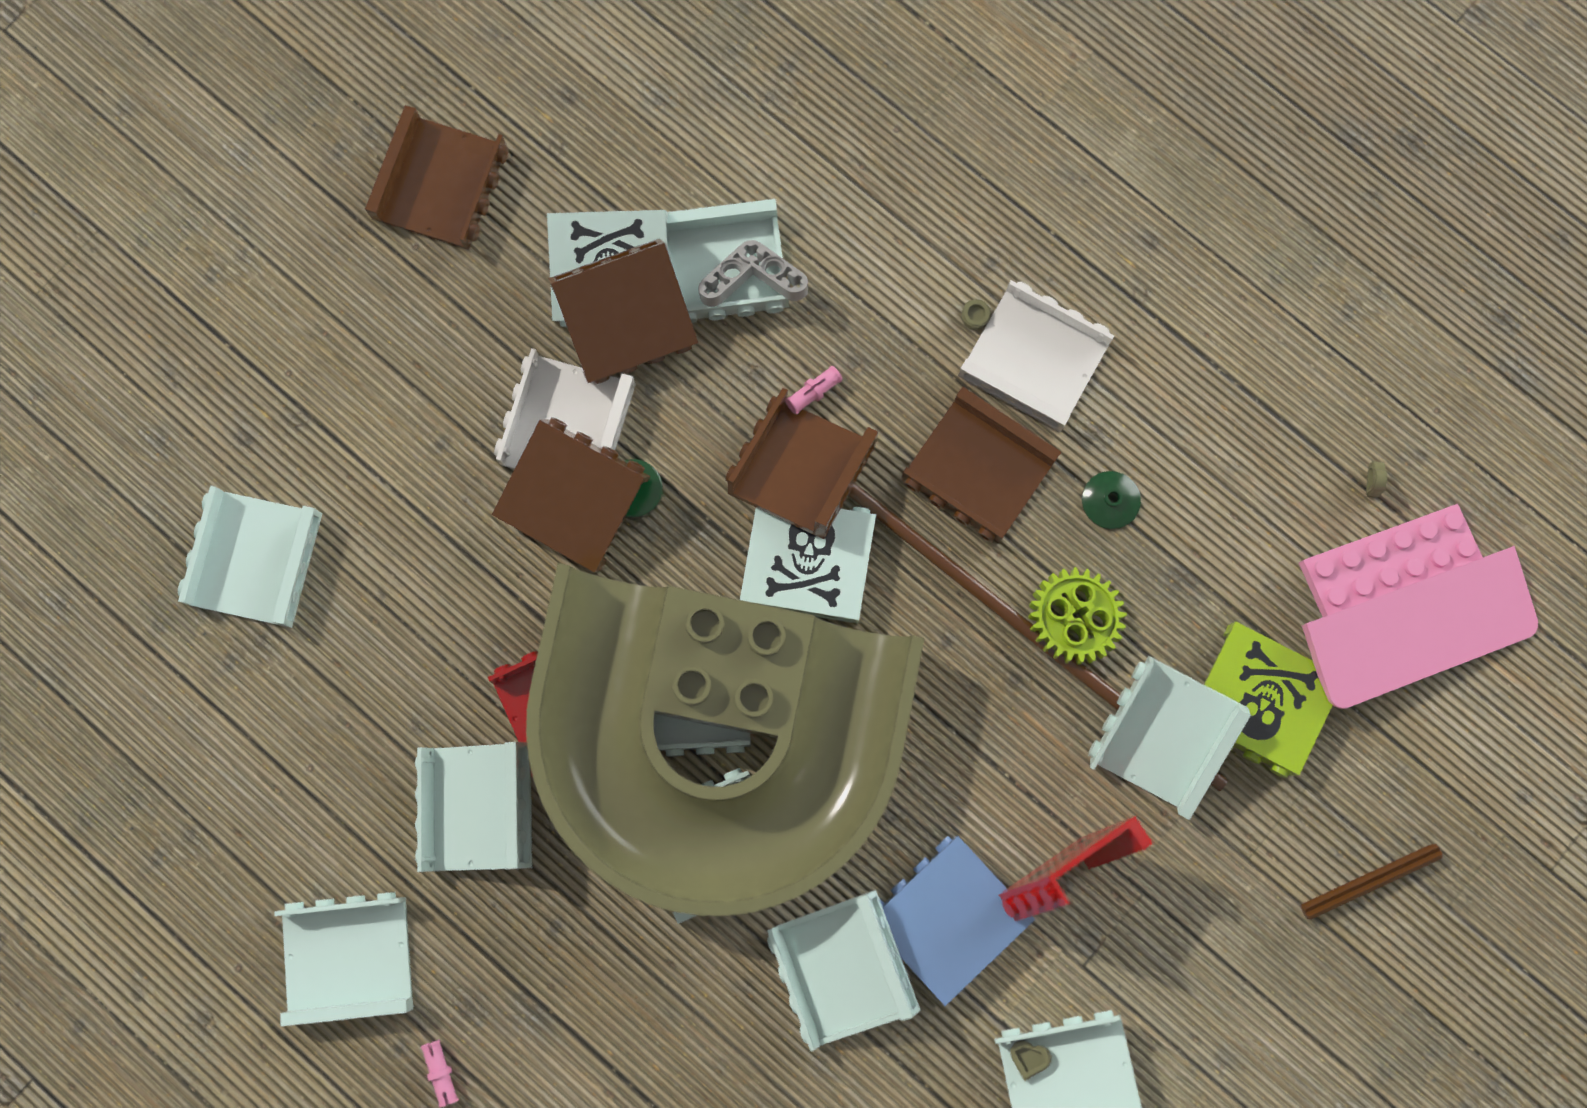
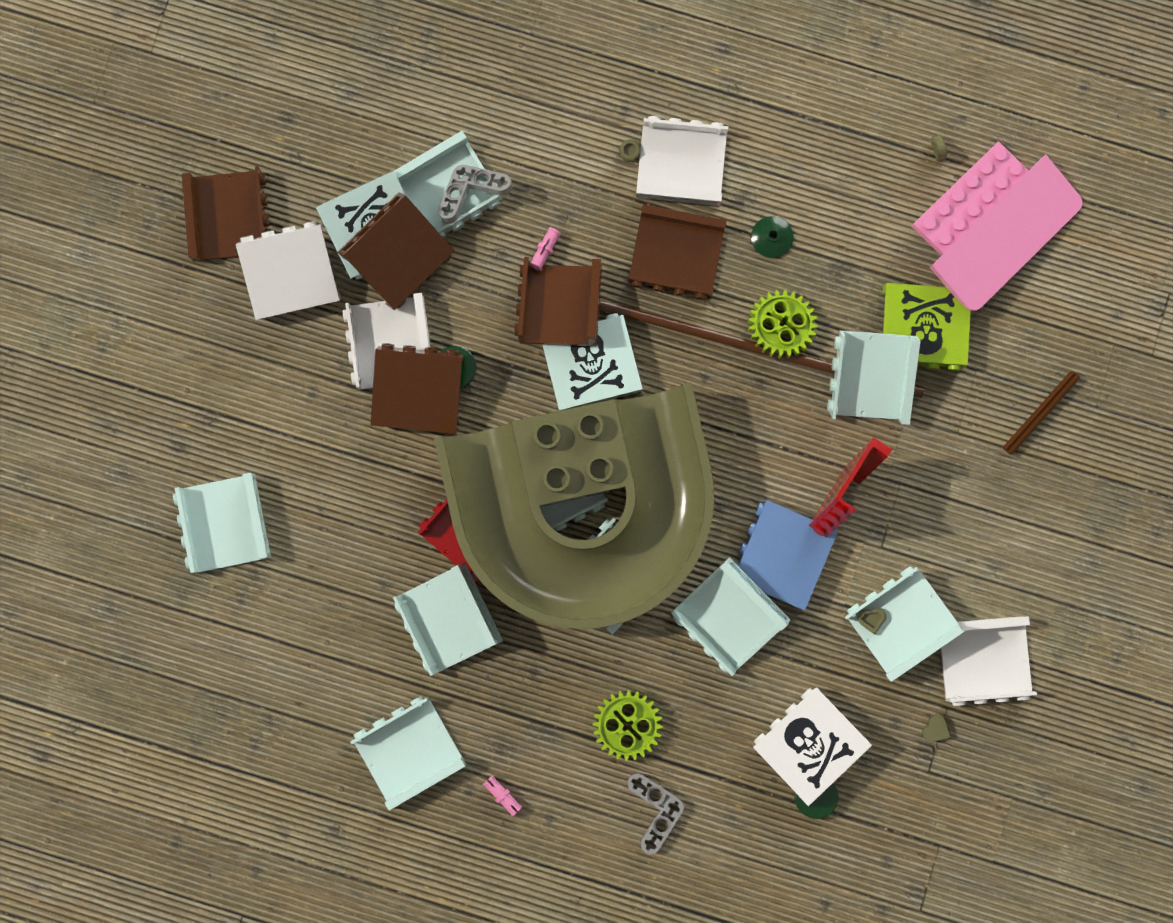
camera: 25 degrees left, 5 degrees up
none -> white panel [236,221,341,320]
none -> lime gear [592,690,663,761]

